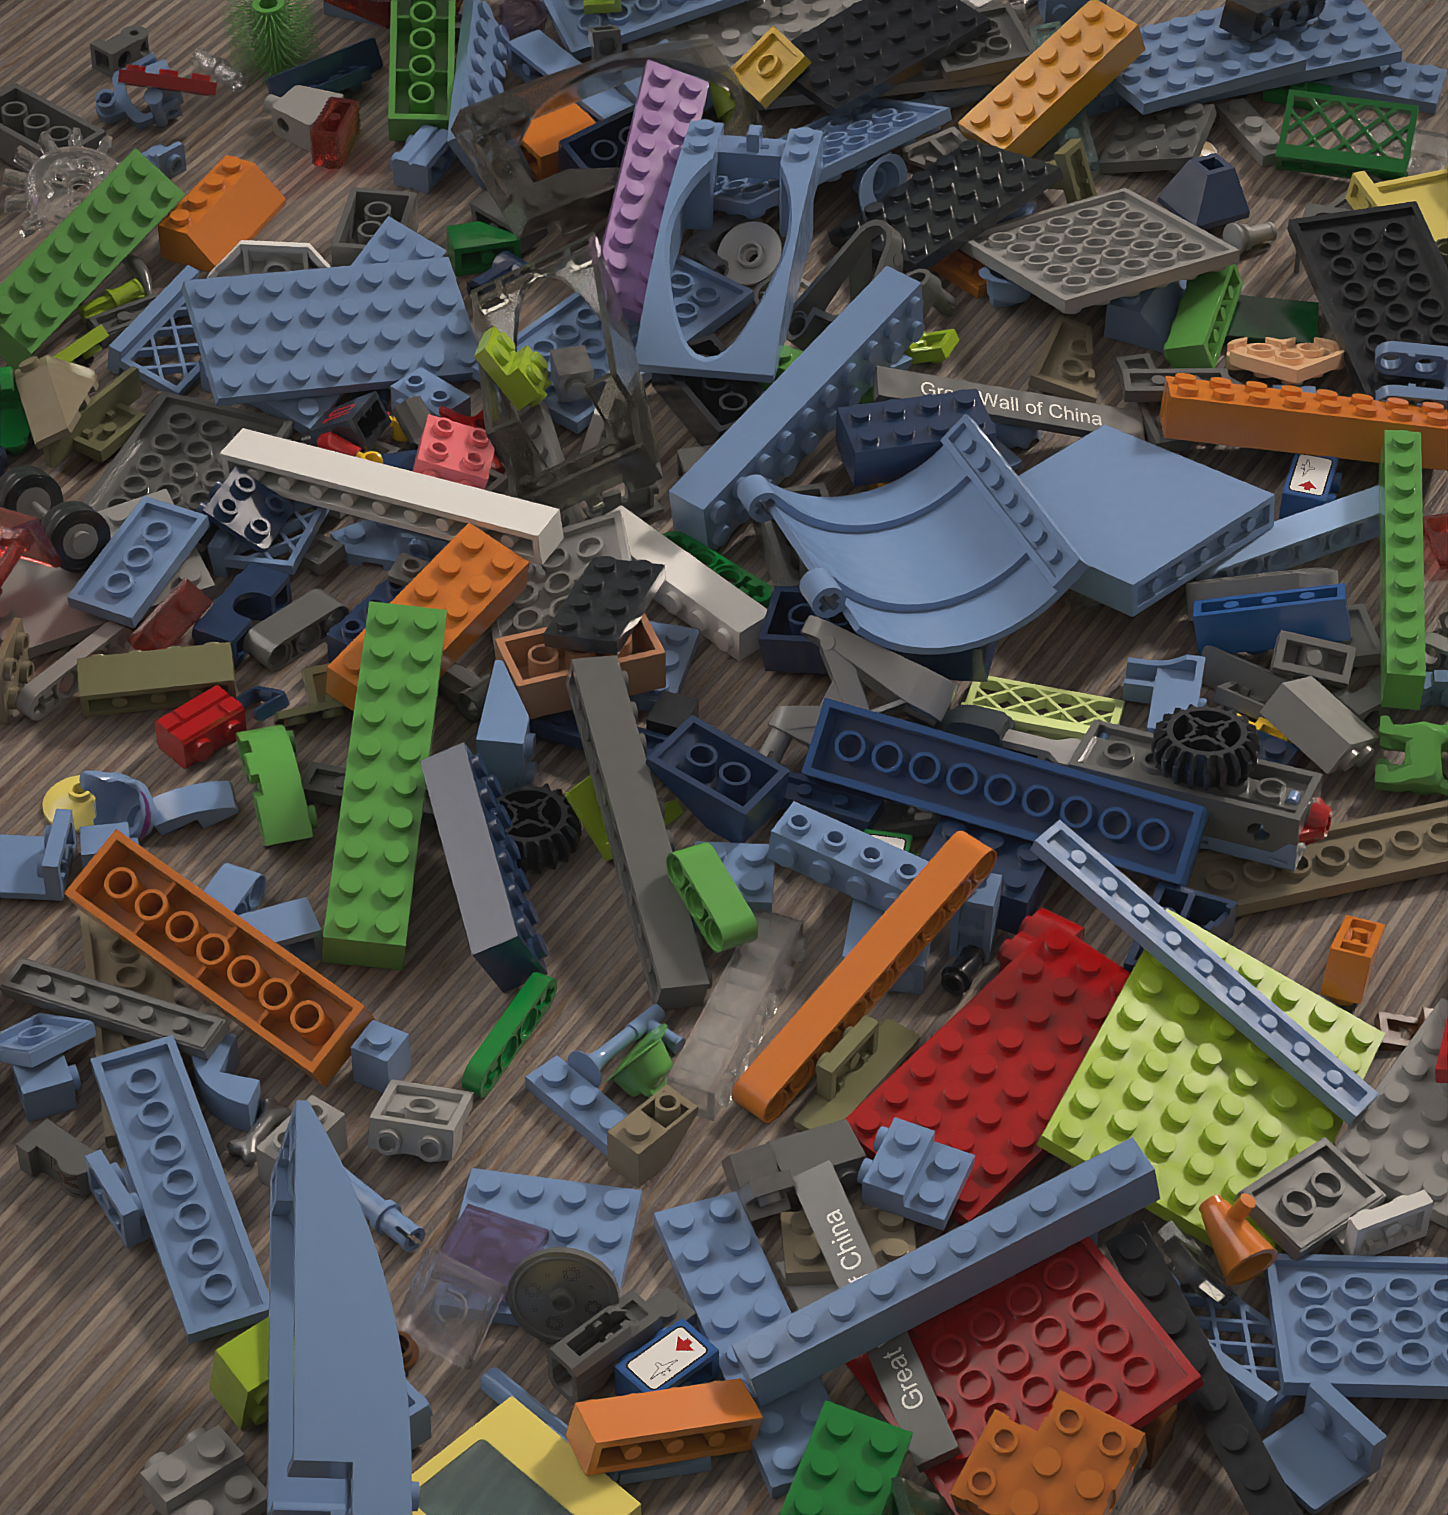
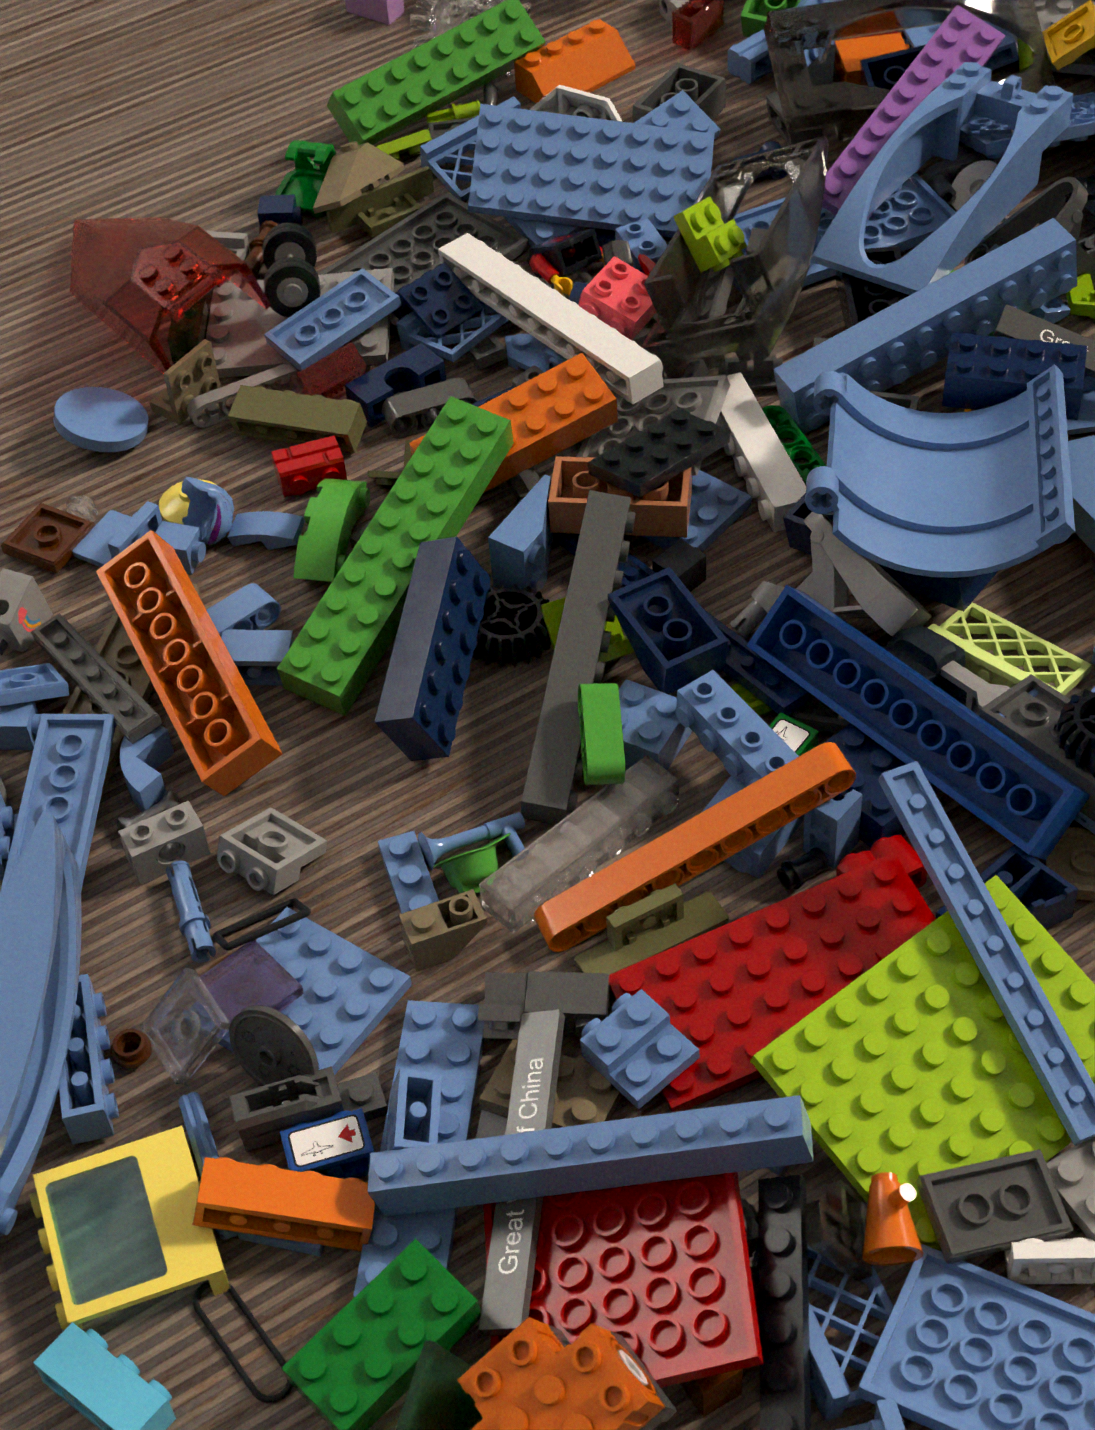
camera: 30 degrees right, 5 degrees up
medium blue bracket [142,141,187,179] -> none
dark blue piece [235,686,290,721] -> none
medium blue brick [351,1019,411,1093] -> none
green slope [446,221,521,277] -> none
green beam [462,972,557,1098] -> none
none -> black piece [213,898,311,951]
none -> medium blue brick [385,1068,442,1151]

